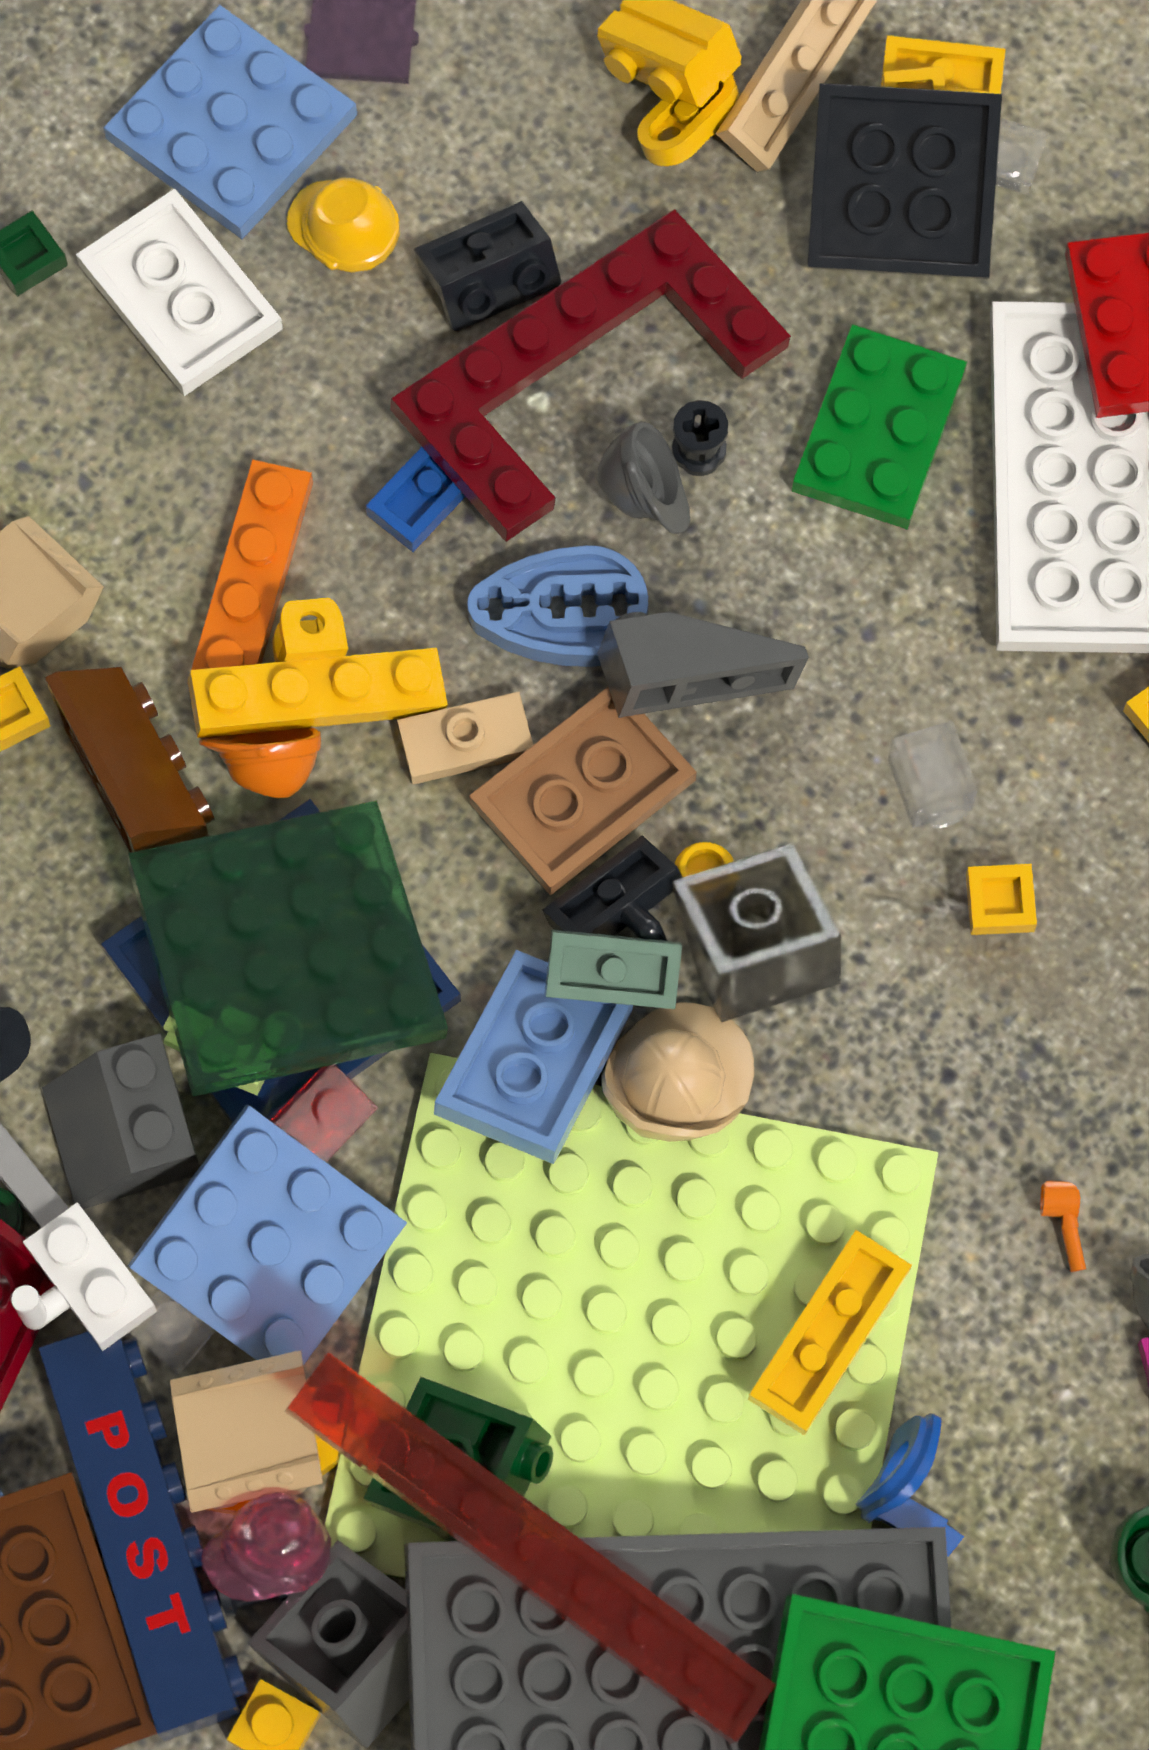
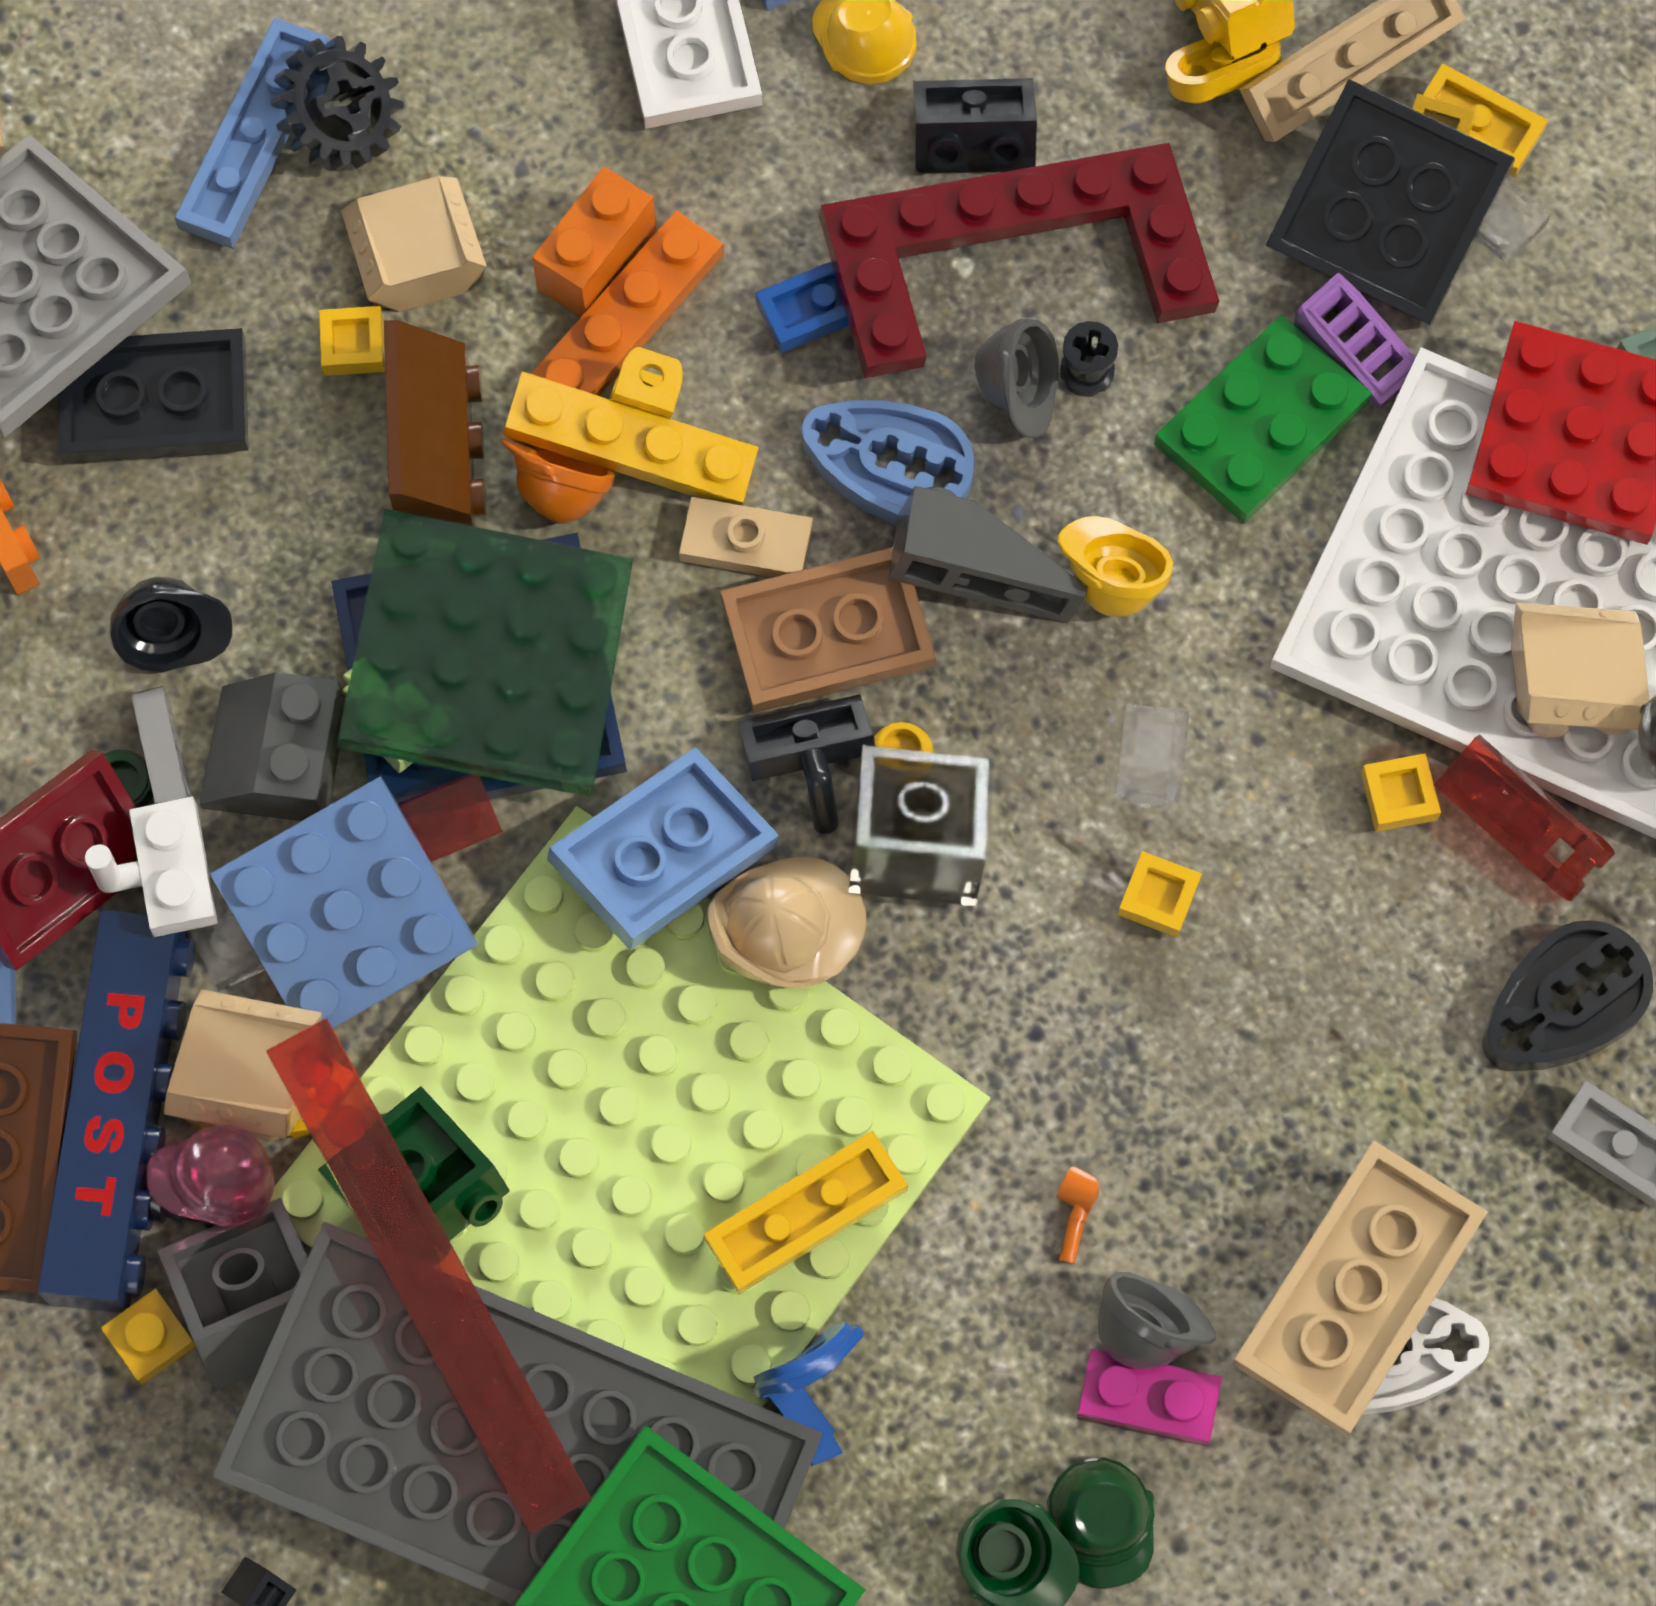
camera: 25 degrees right, 0 degrees up
sand green plate [545,930,682,1009] -> none
none -> orange brick [532,166,657,317]
none -> yellow hat [1057,516,1173,617]
none -> medium lavender slope [1293,273,1416,410]

